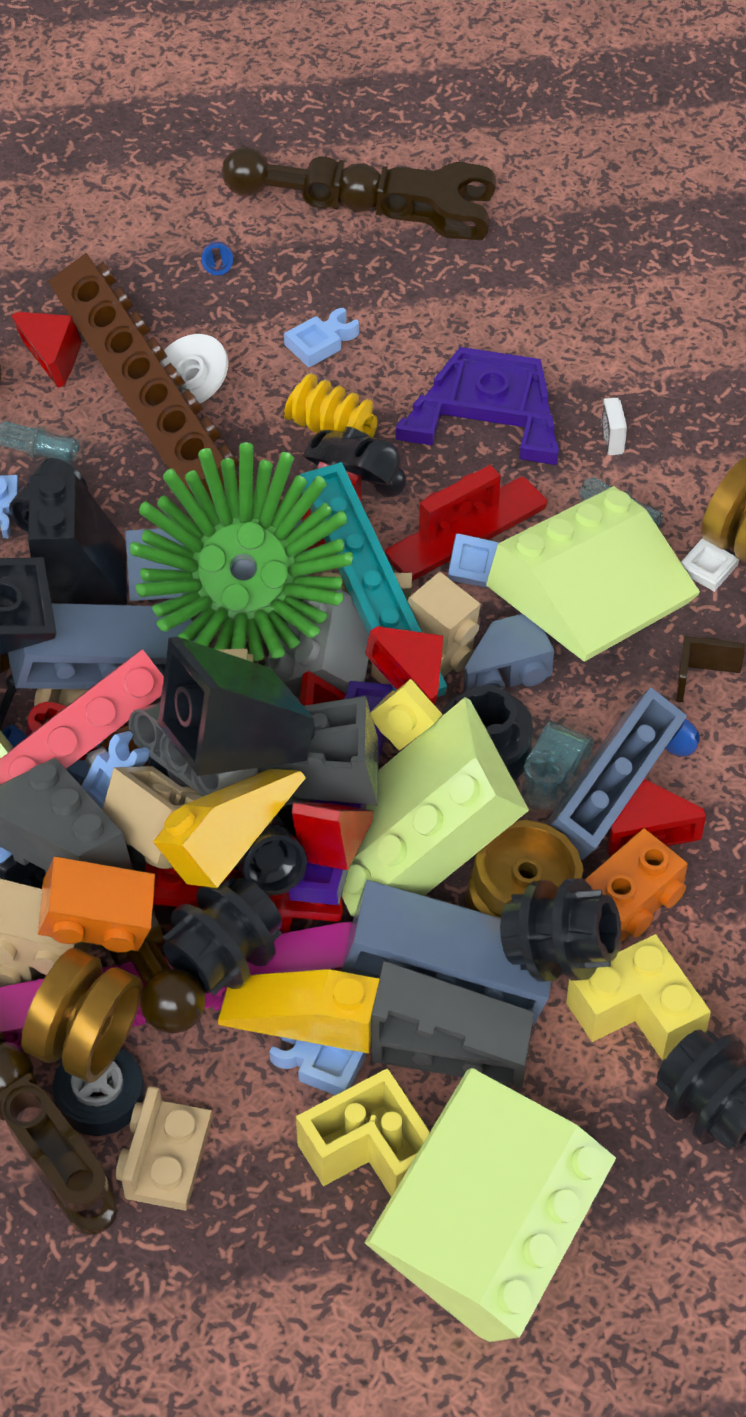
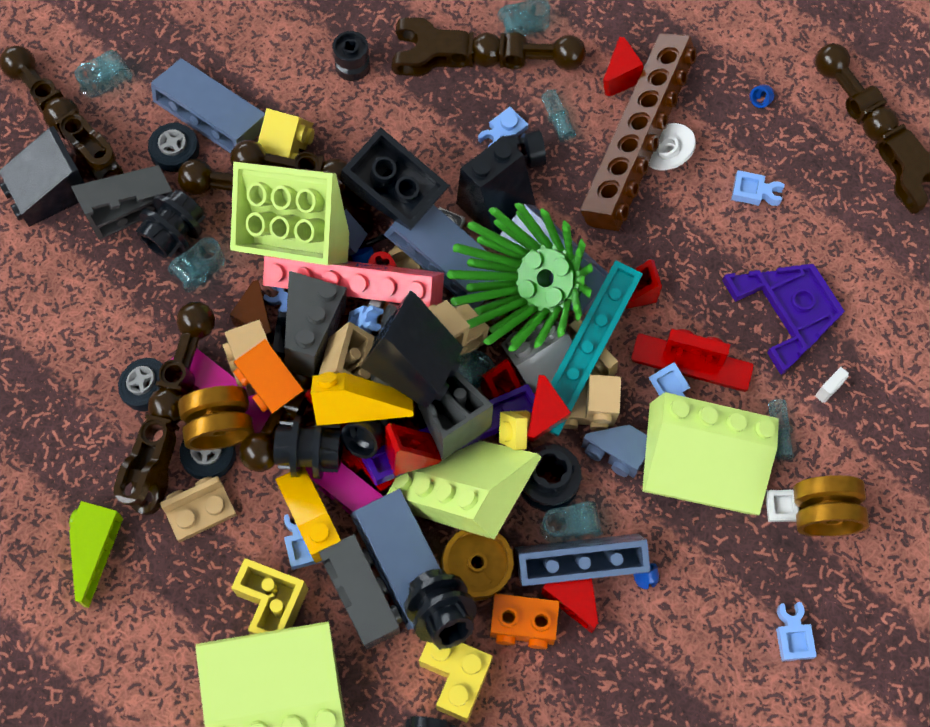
camera: 50 degrees right, 15 degrees up
yellow piece [284,373,378,437] -> none
black piece [303,427,407,497] -> none
dark brown bracket [676,636,745,702] -> none
none -> lime slope [69,501,123,608]

